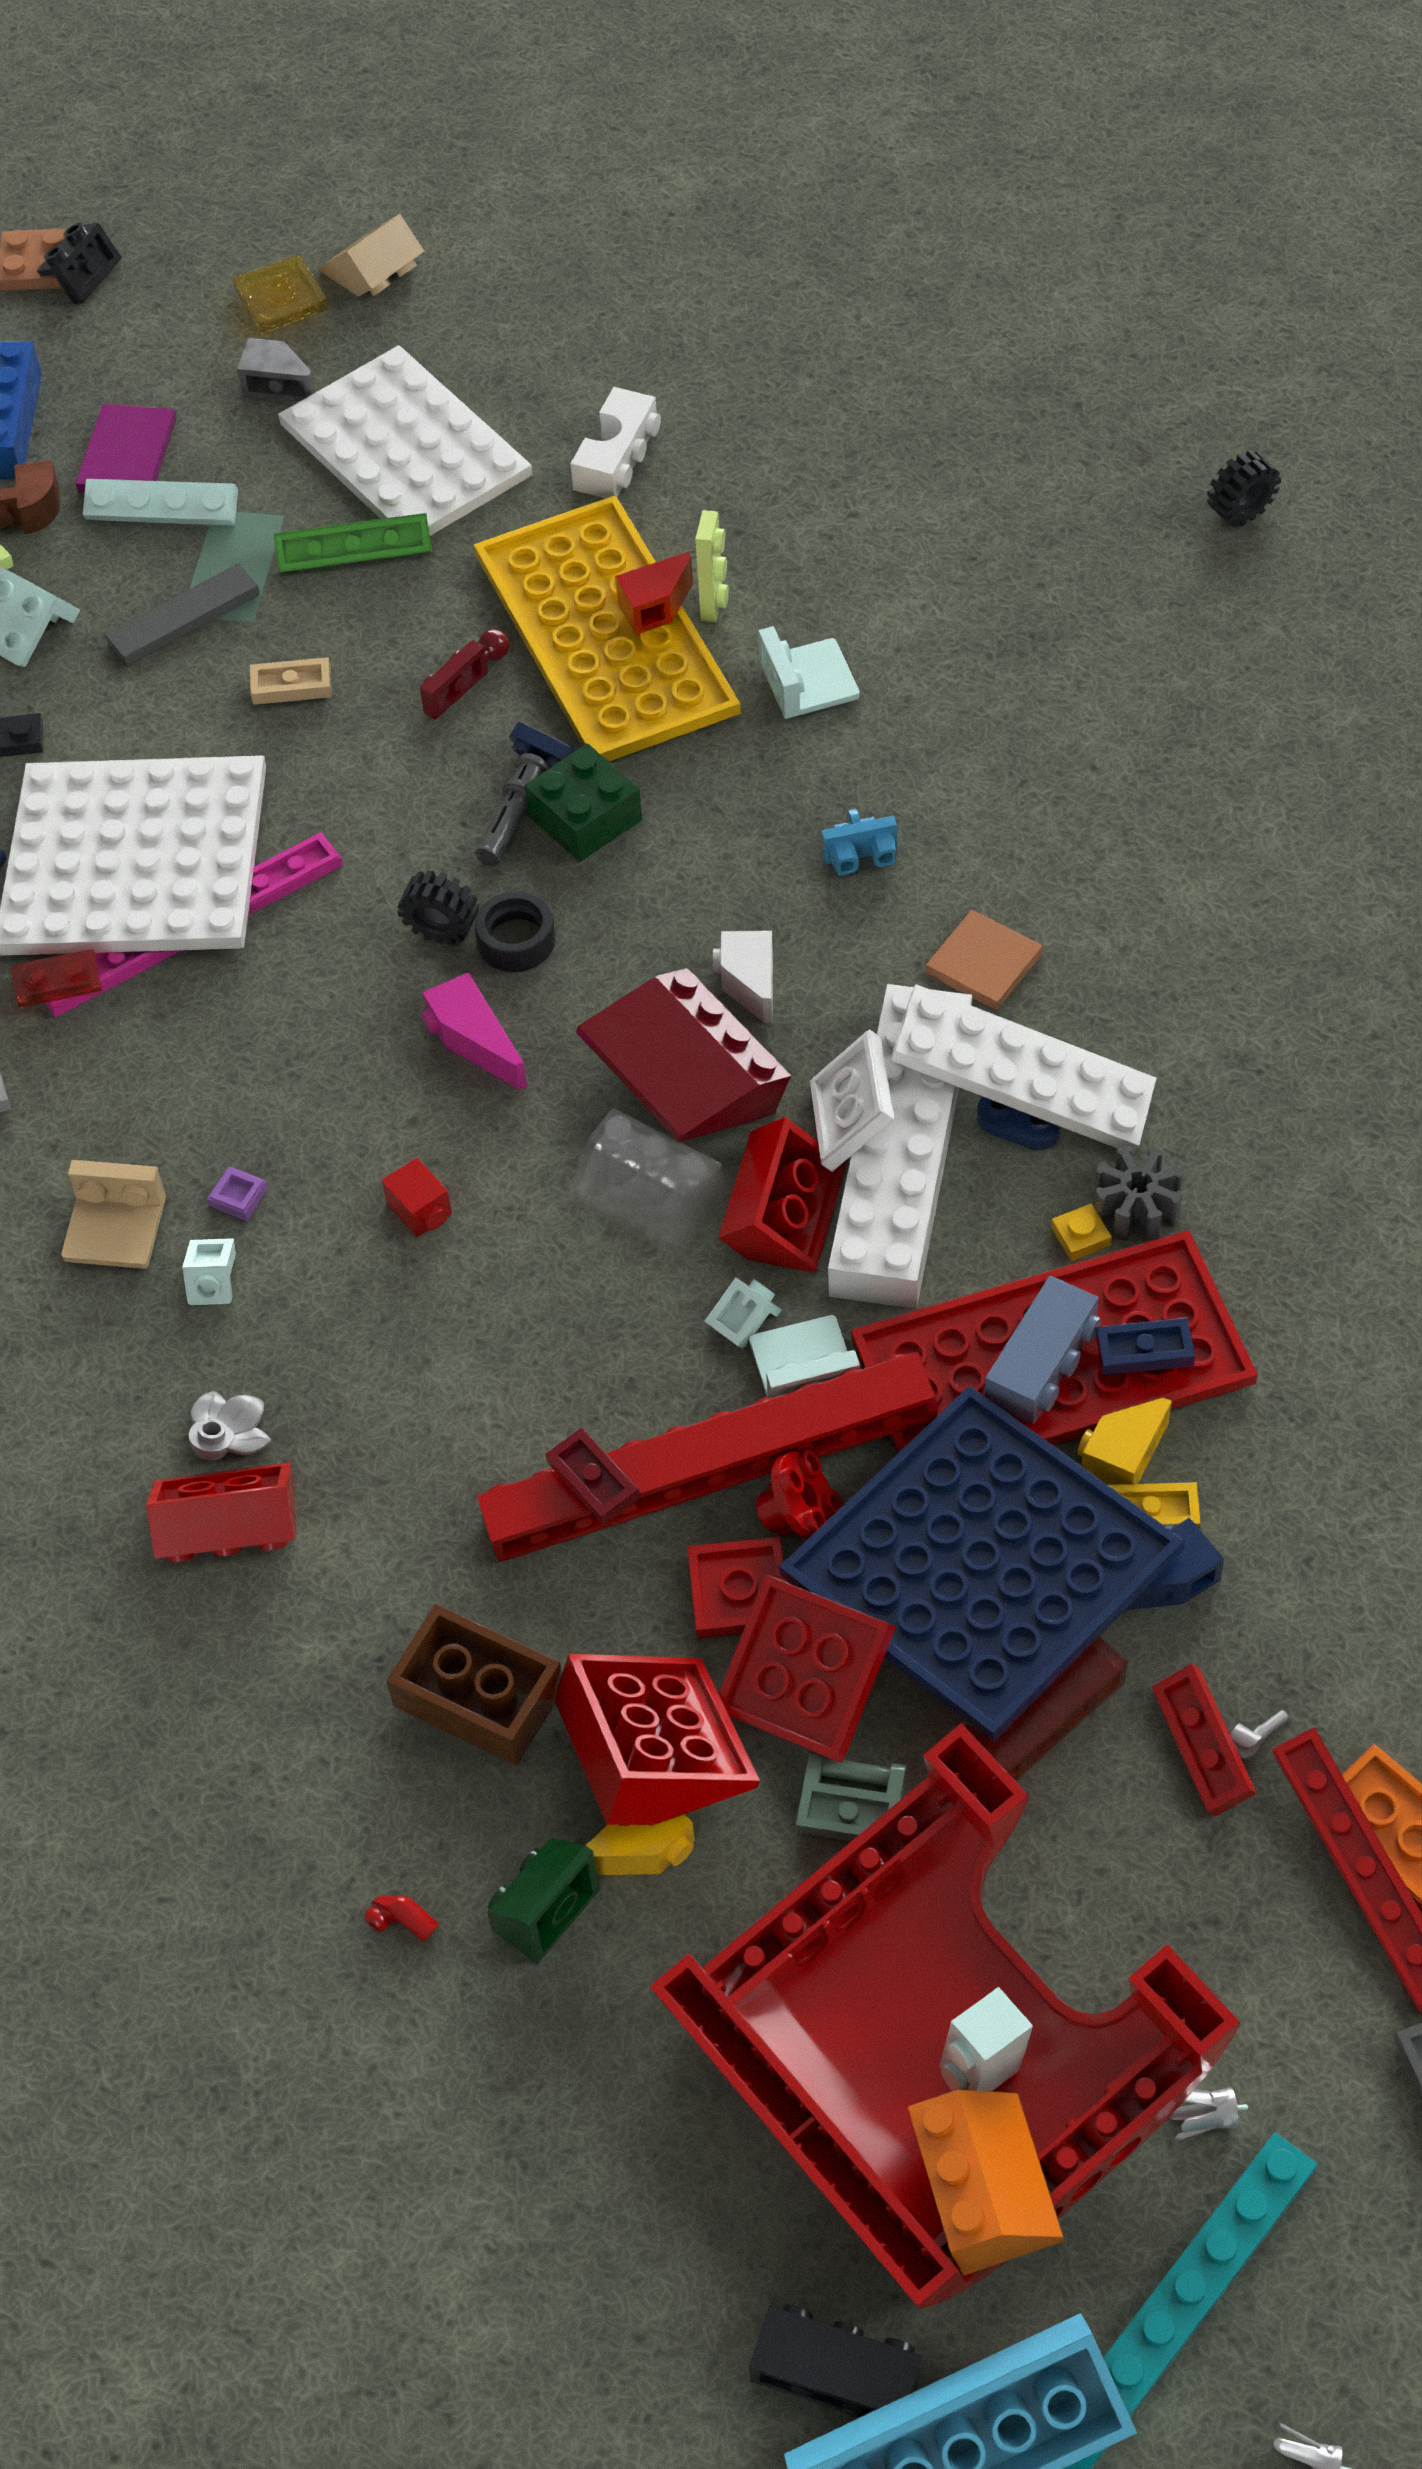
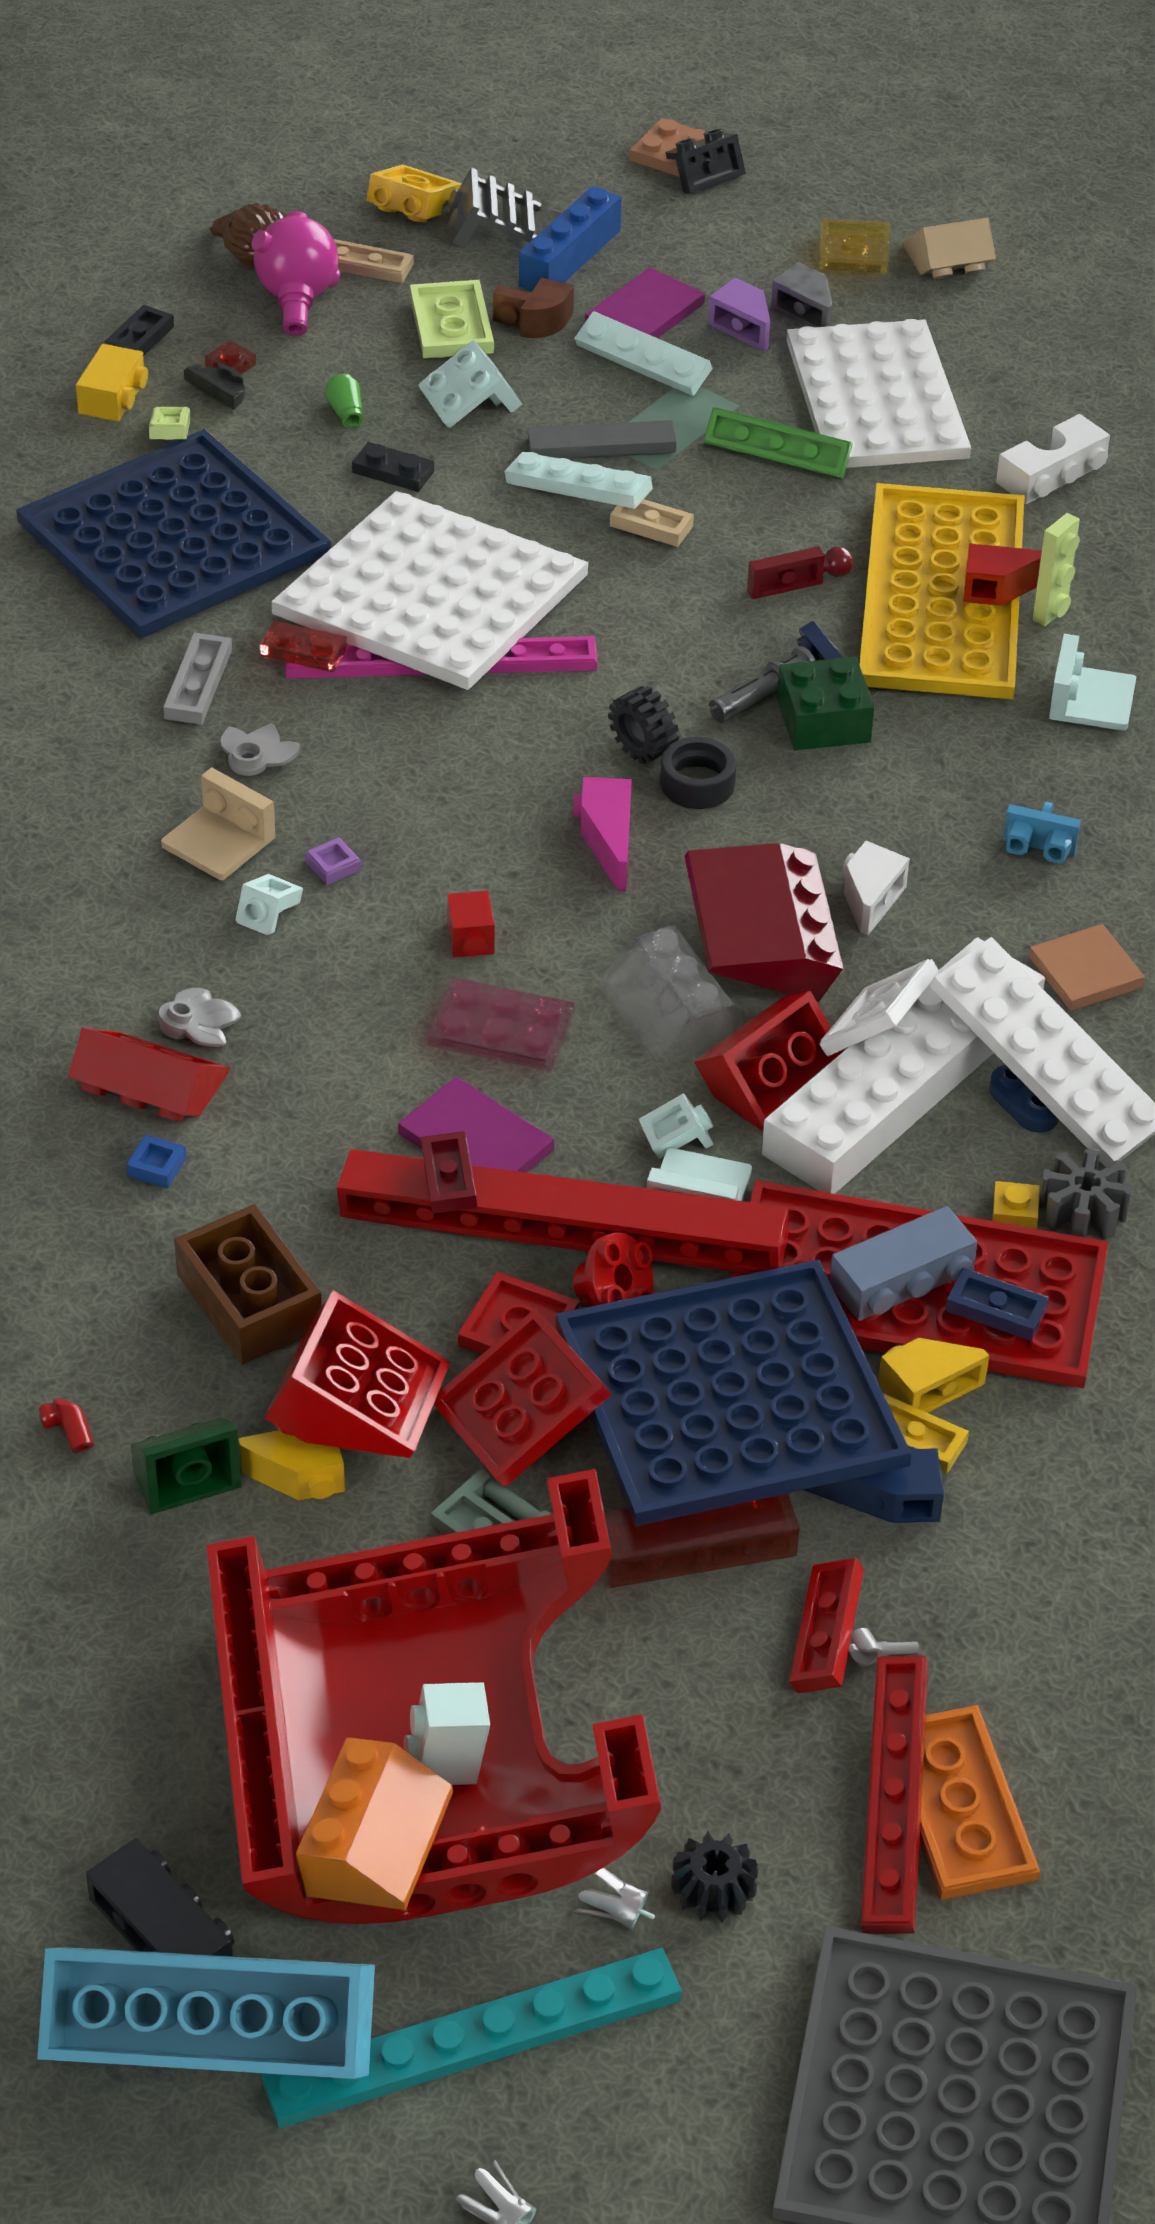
camera: 25 degrees right, 10 degrees down
none -> blue plate [127,1135,186,1189]
none -> light grey plate [221,723,300,776]
none -> magenta tile [398,1076,555,1172]
none -> clear pink plate [428,977,575,1072]
none -> light aqua plate [504,452,653,509]
none -> black gear [671,1831,759,1923]
none -> medium lavender slope [708,277,770,351]

